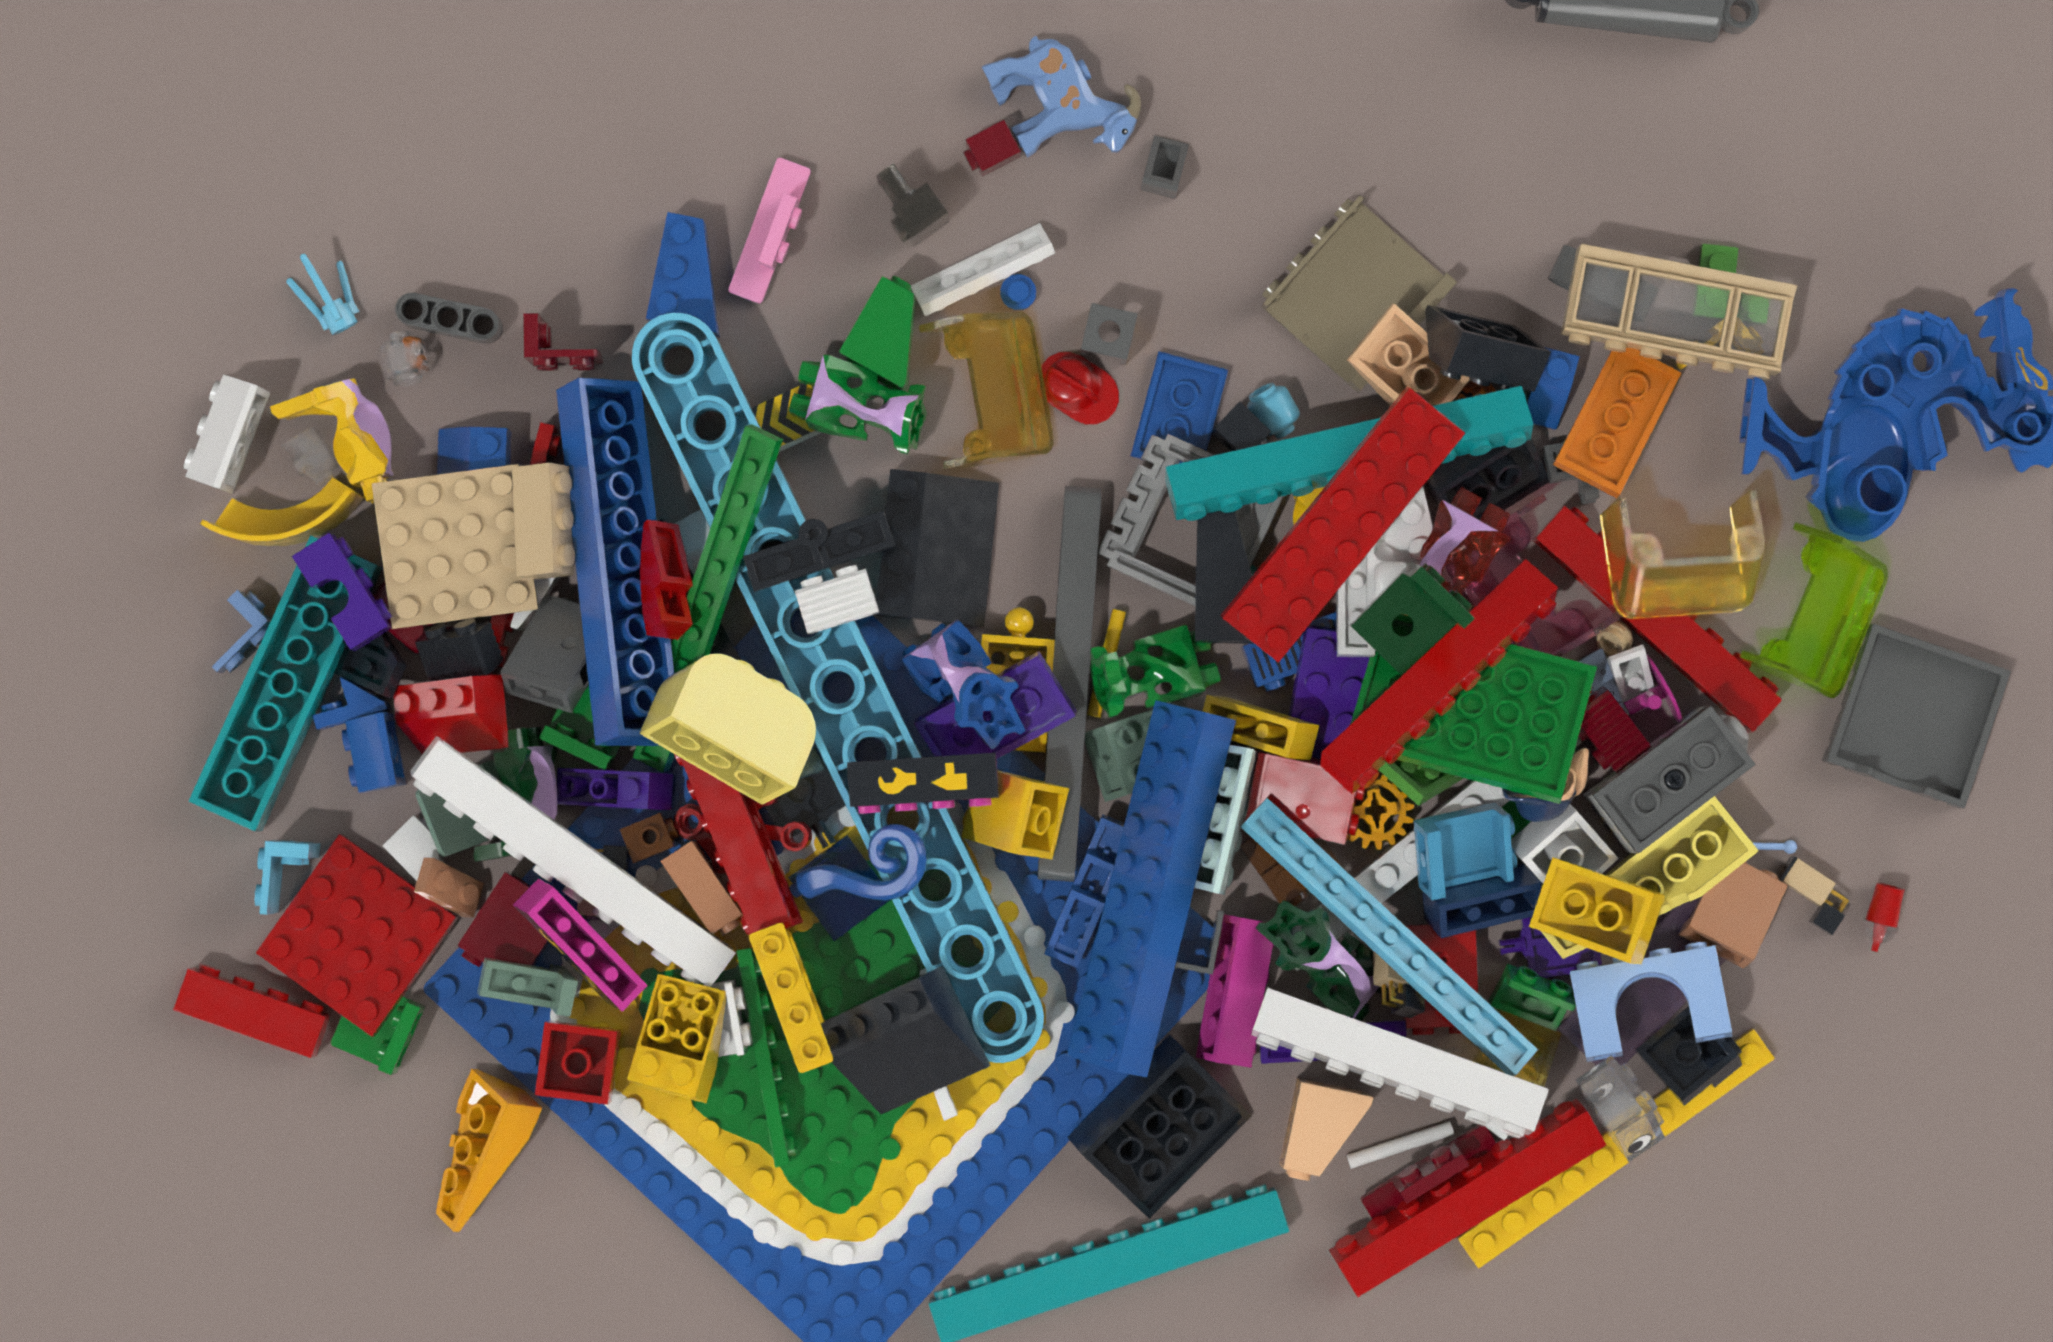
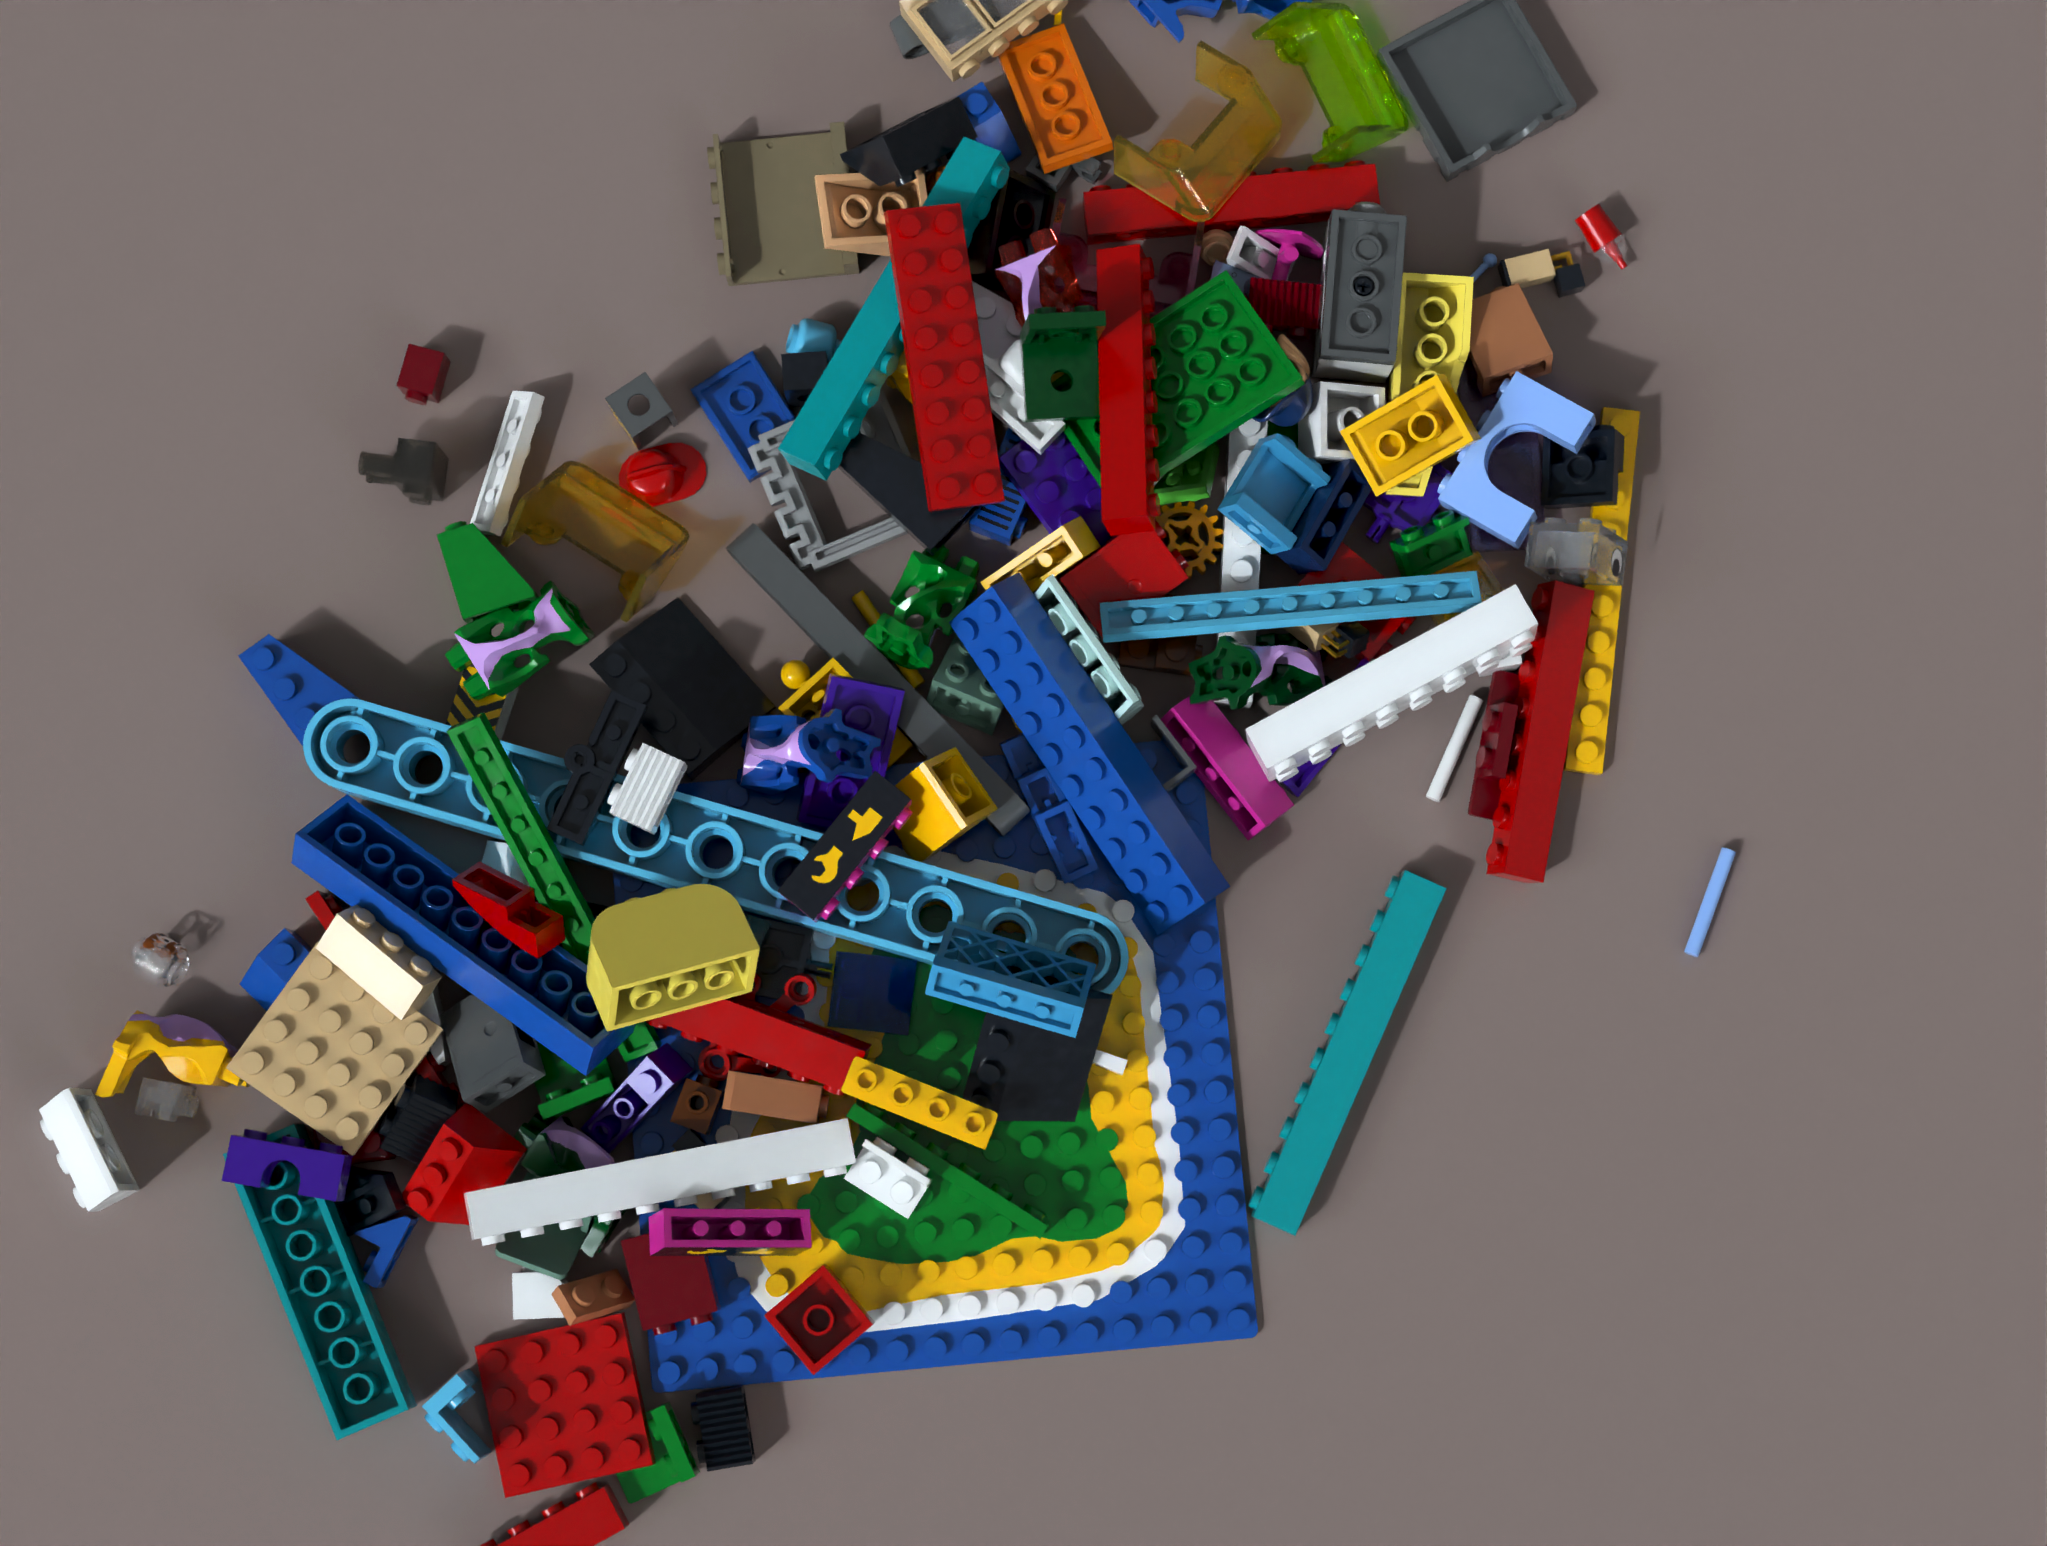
camera: 45 degrees left, 5 degrees down
yellow panel [200,477,365,546] -> none
medium blue bracket [212,590,272,673] -> none
medium azure plant [286,254,360,335] -> none
blue slope [342,712,407,793] -> none
dark grey beam [395,293,503,344] -> none
light orange wedge [436,1069,542,1232] -> none
sand green bracket [477,957,578,1017] -> none
dark red bracket [523,313,603,371] -> none
yellow slope [627,974,727,1103] -> none
bright pink bracket [728,158,811,304] -> none
blue plant [790,824,927,901] -> none
medium blue animal [982,36,1141,158] -> none
blue plate [1000,274,1036,311] -> none
black slope [1067,1035,1252,1219] -> none
dark grey slope [1140,135,1189,199] -> none
light nougat slope [1279,1078,1373,1181] -> none
none -> black brick [691,1385,756,1472]
none -> dark azure fence [925,921,1096,1038]

